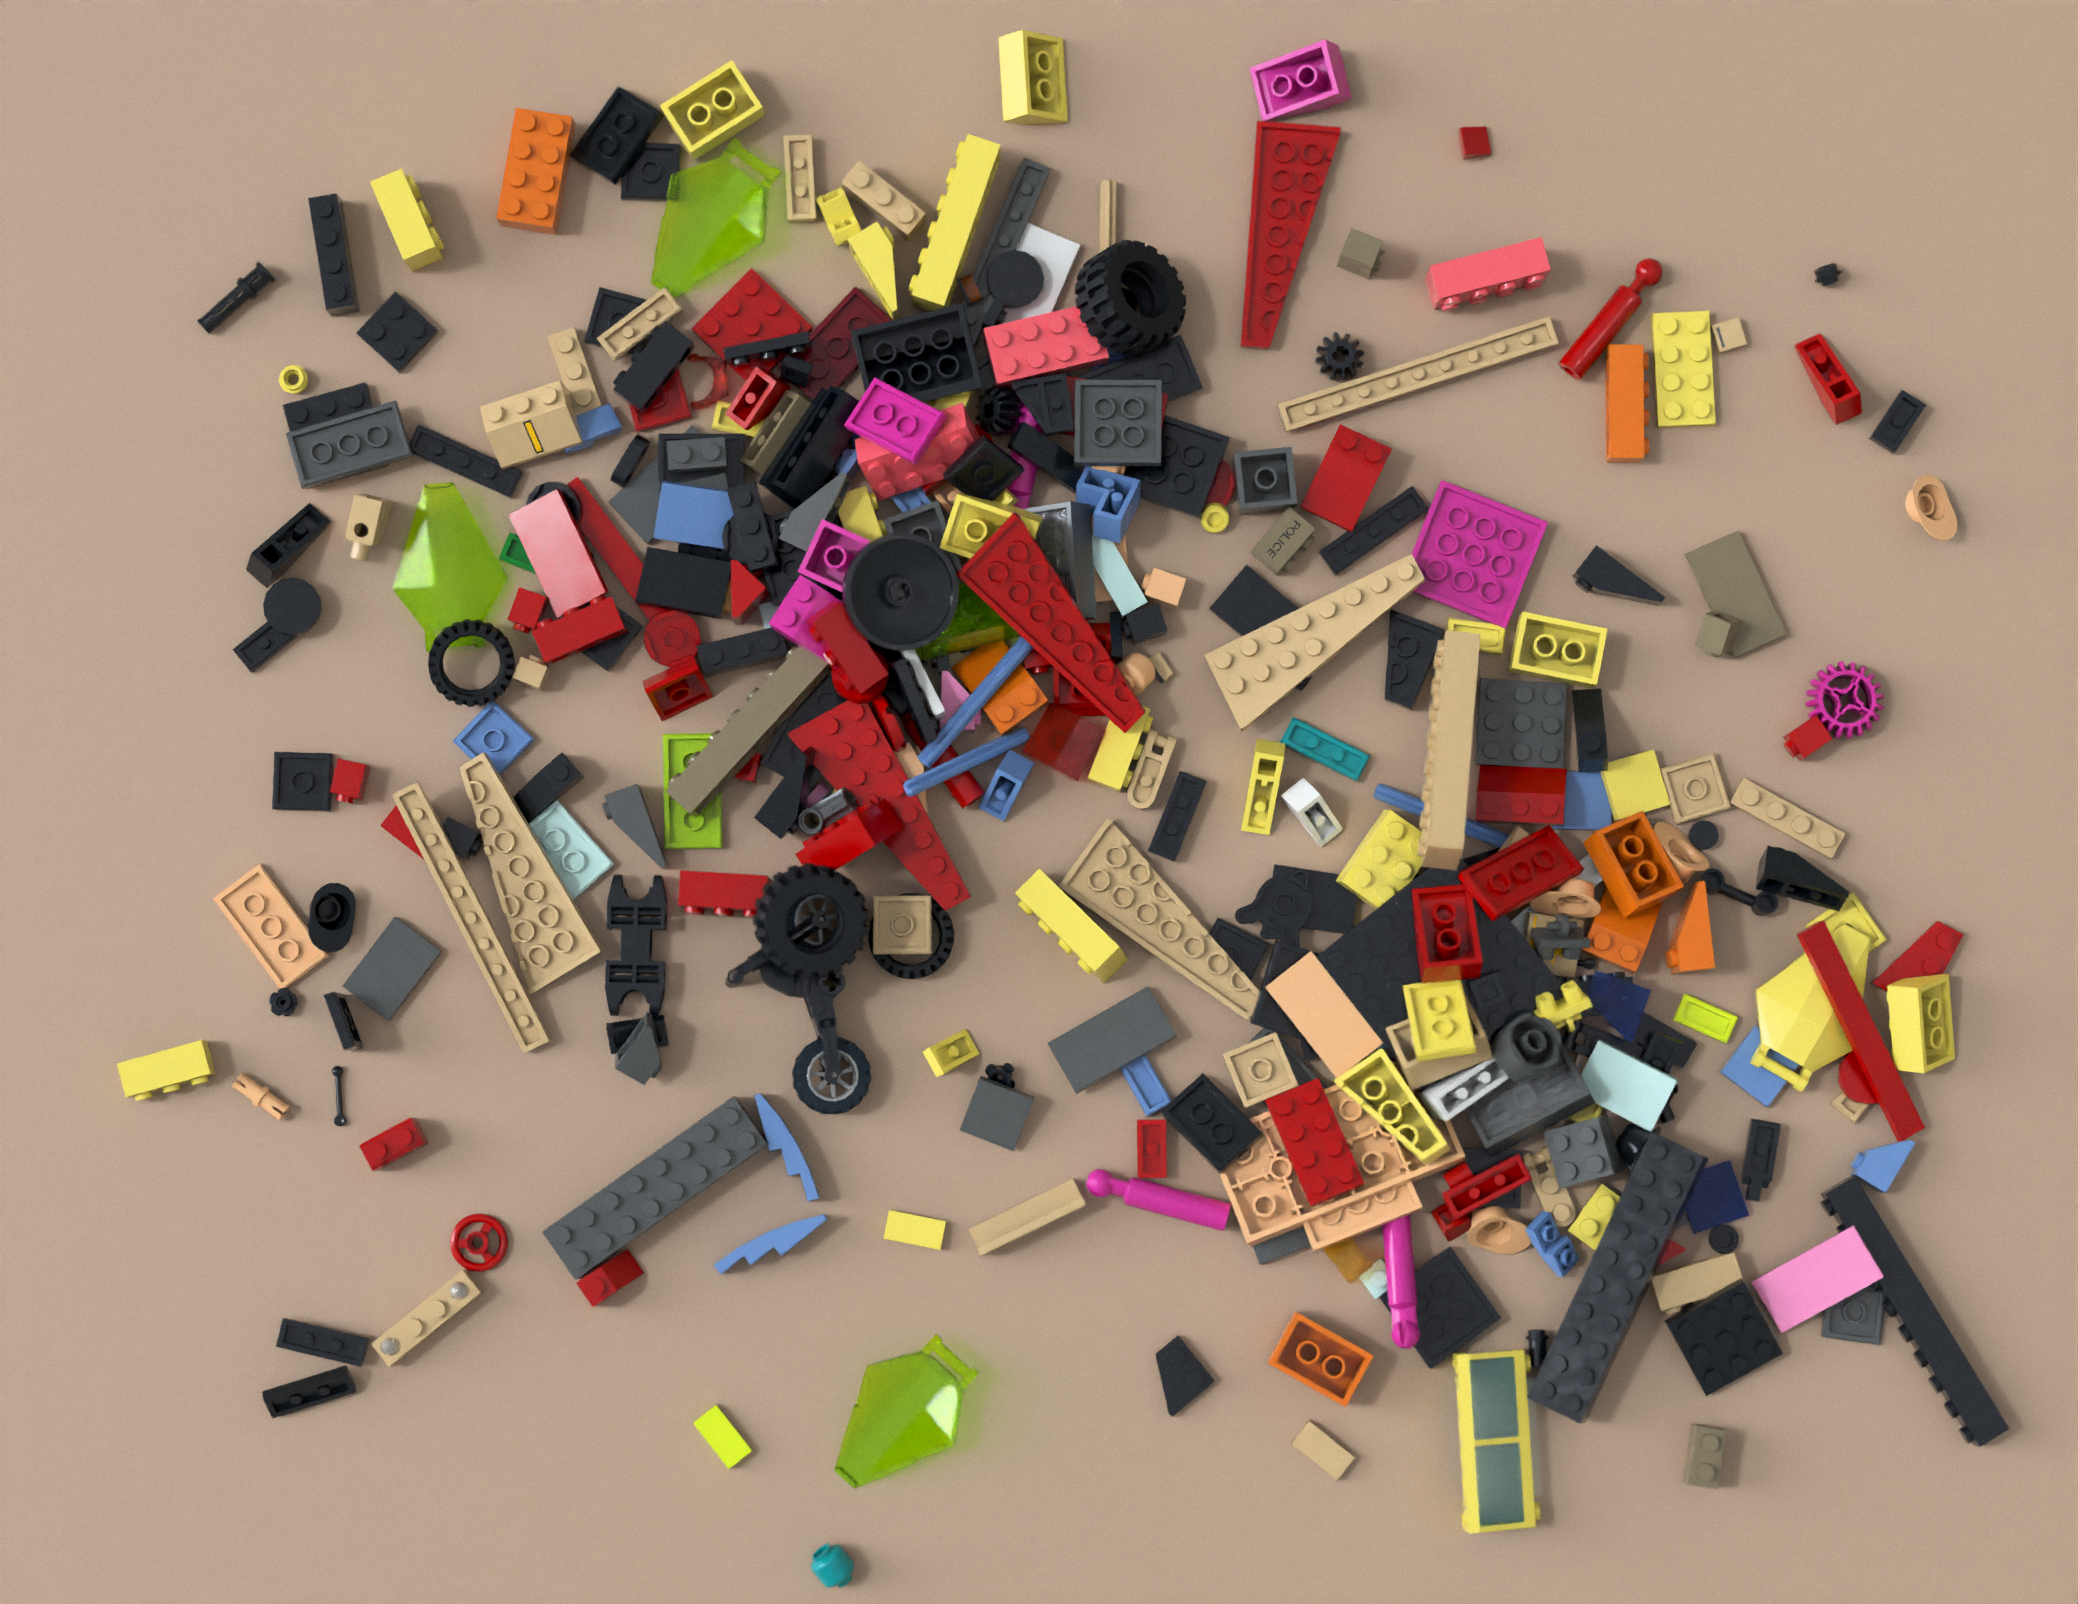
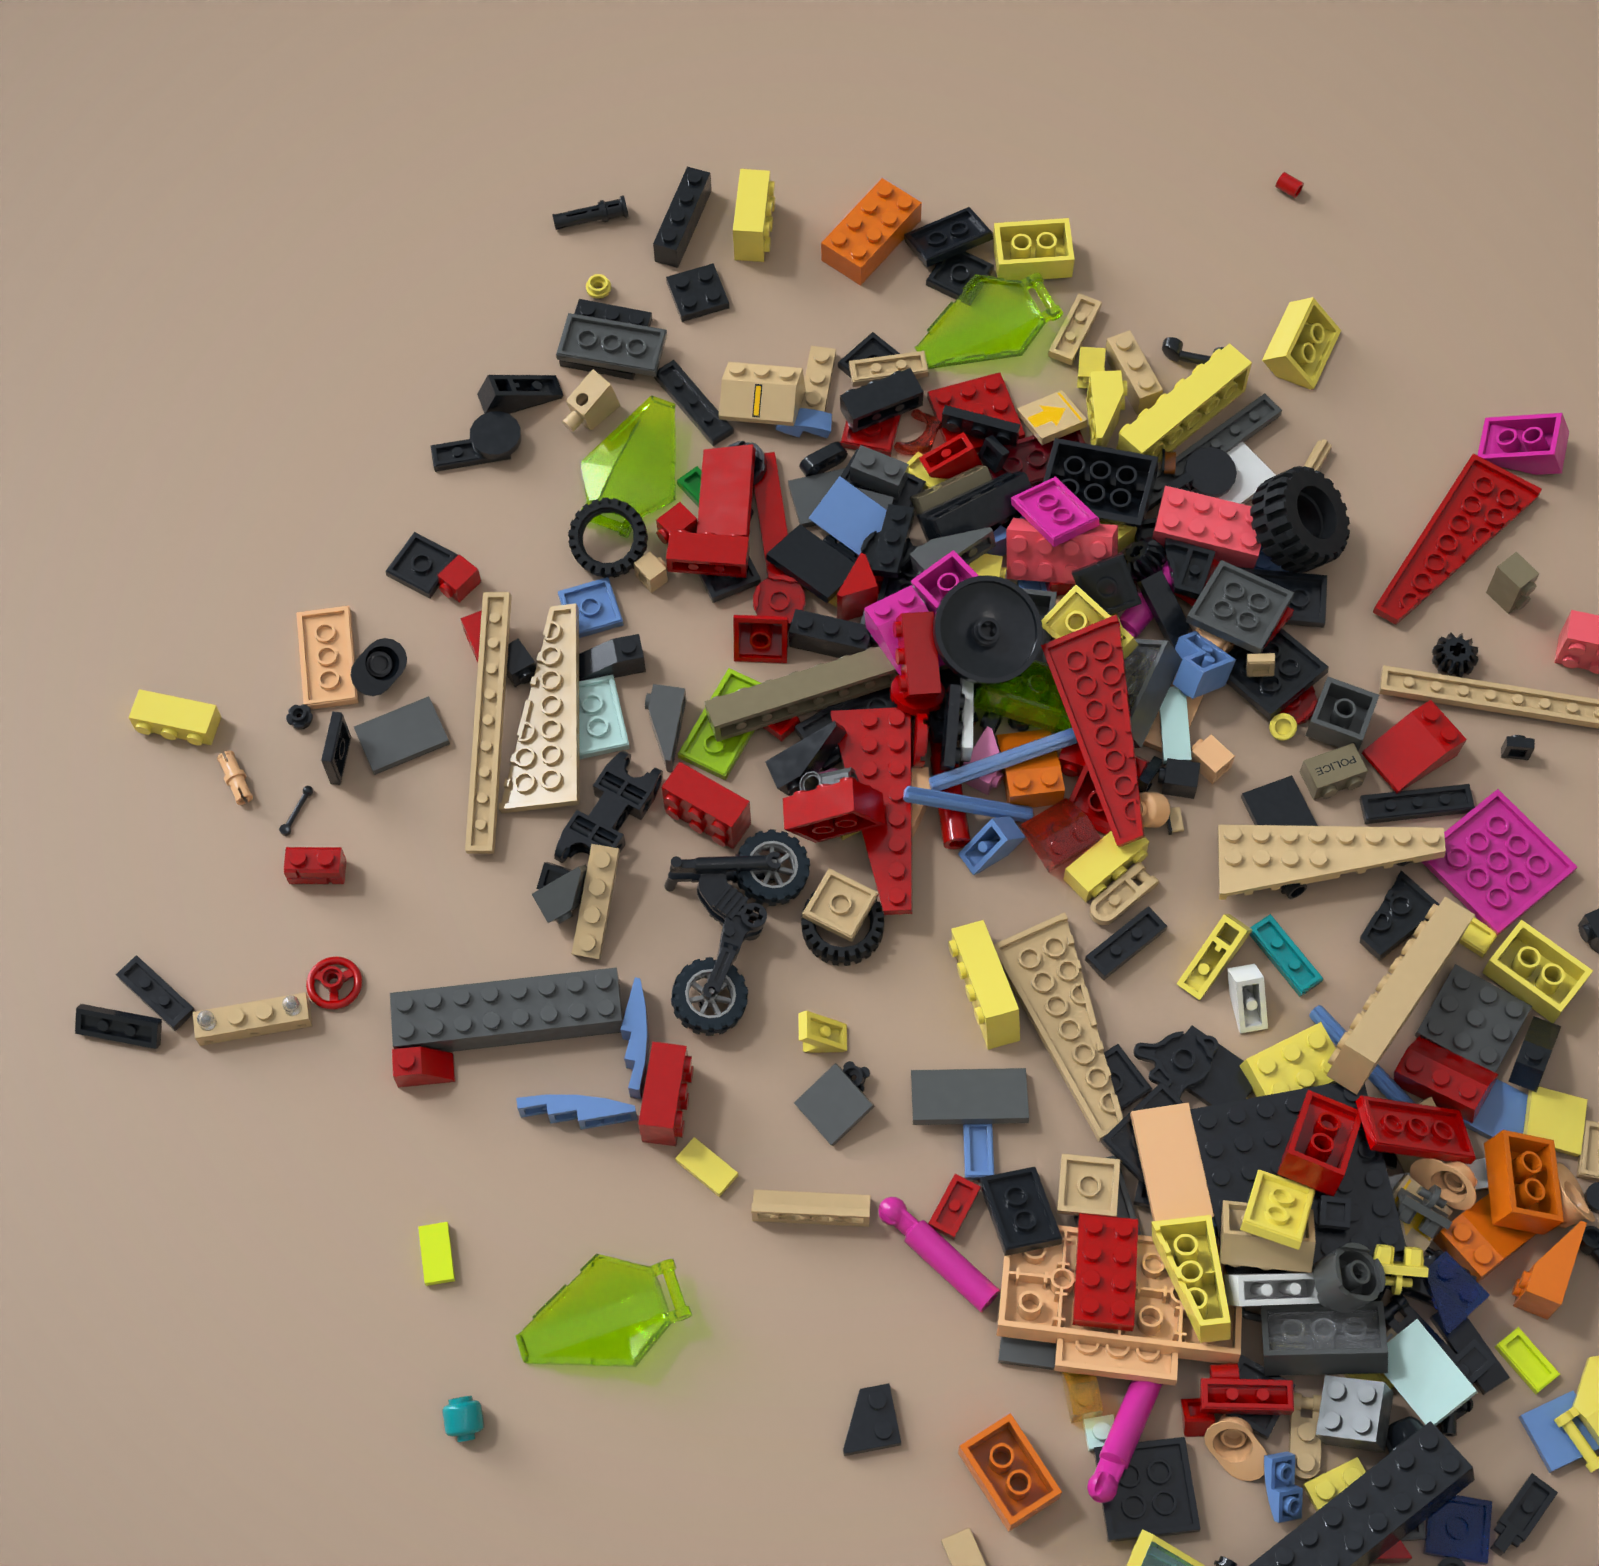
camera: 30 degrees right, 20 degrees down
black tyre [753,863,870,979] -> none
none -> tan plate [572,844,620,959]
none -> red brick [638,1041,694,1146]
none -> tan tile [1017,390,1087,445]
none -> black bar [1162,337,1224,365]
none -> tan tile [1246,653,1275,677]
none -> black plate [1501,735,1535,760]

